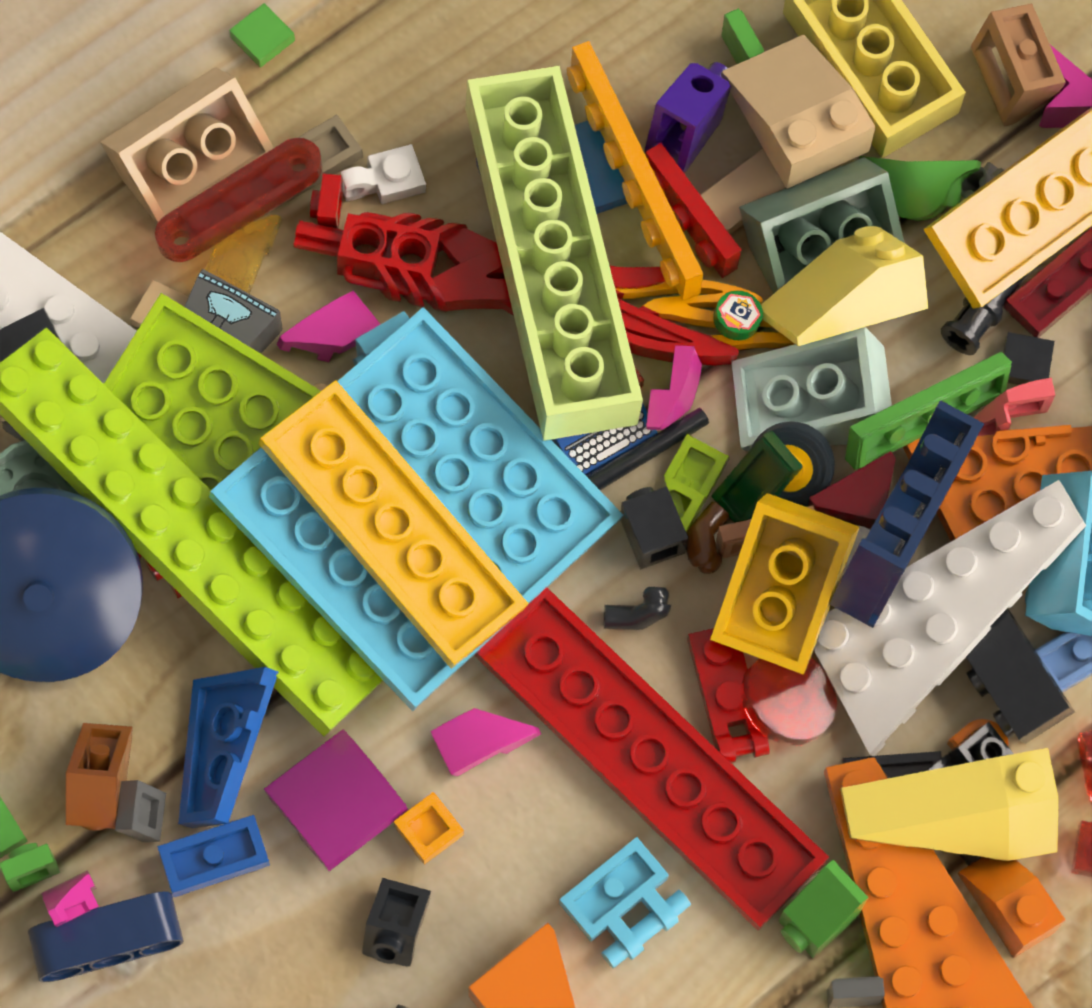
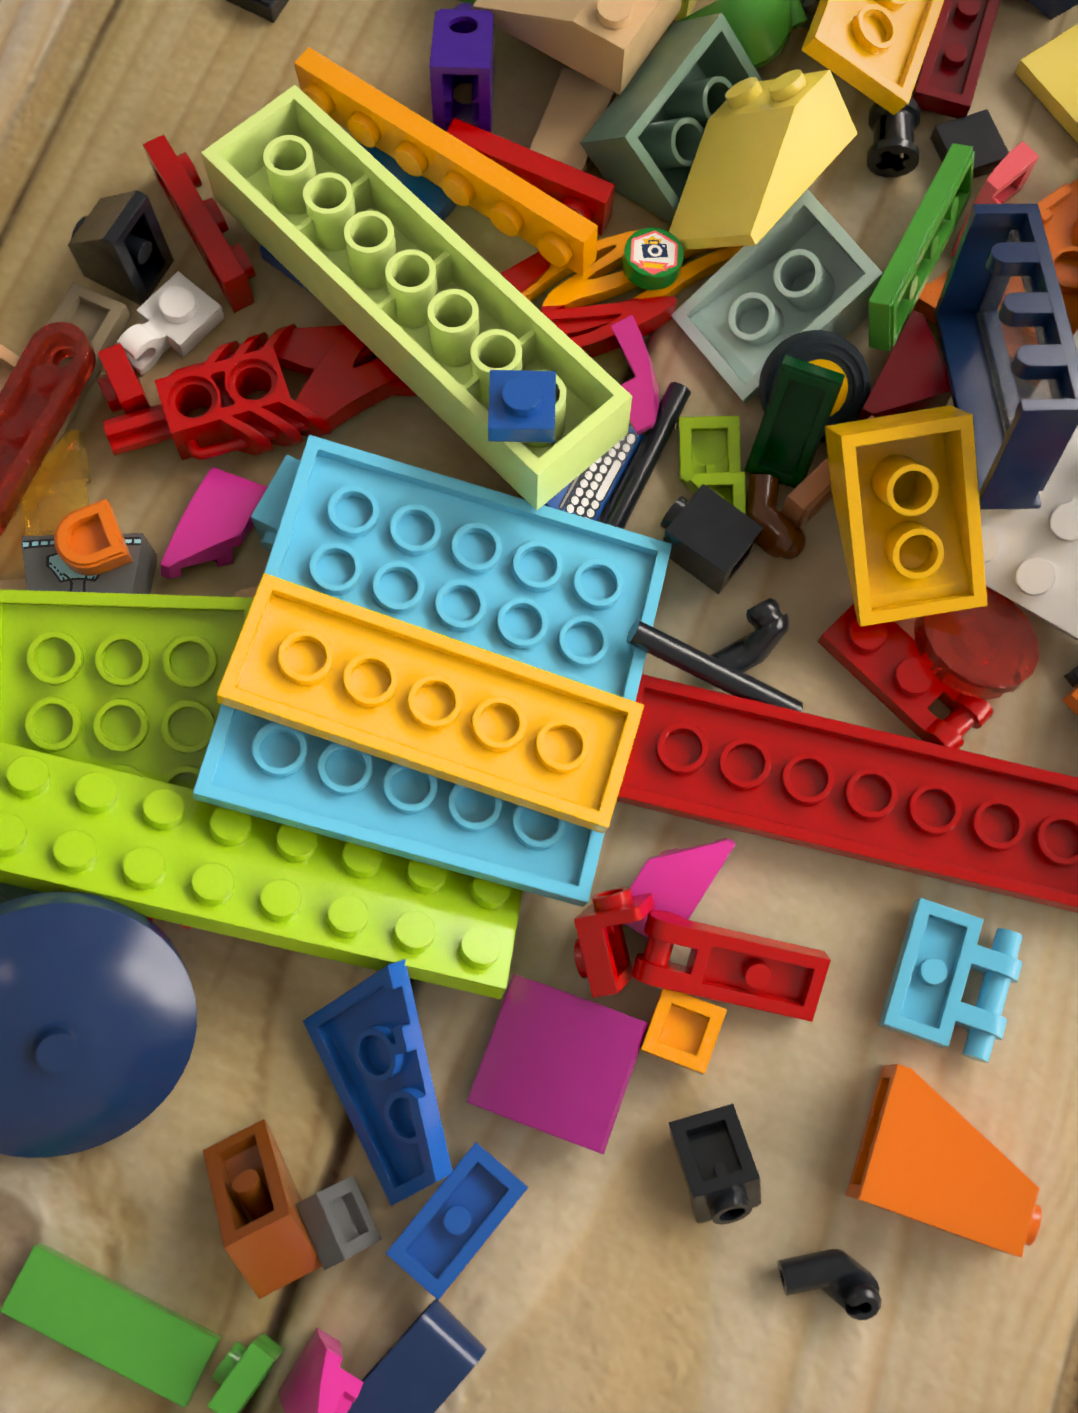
camera: 30 degrees left, 5 degrees up
none -> orange tile [54,498,133,576]
none -> black slope [68,190,174,305]
none -> red plate [143,134,256,313]
none -> blue plate [488,370,556,443]
none -> red bracket [574,887,655,998]
none -> black bar [626,620,803,712]
none -> red plate [631,910,831,1022]

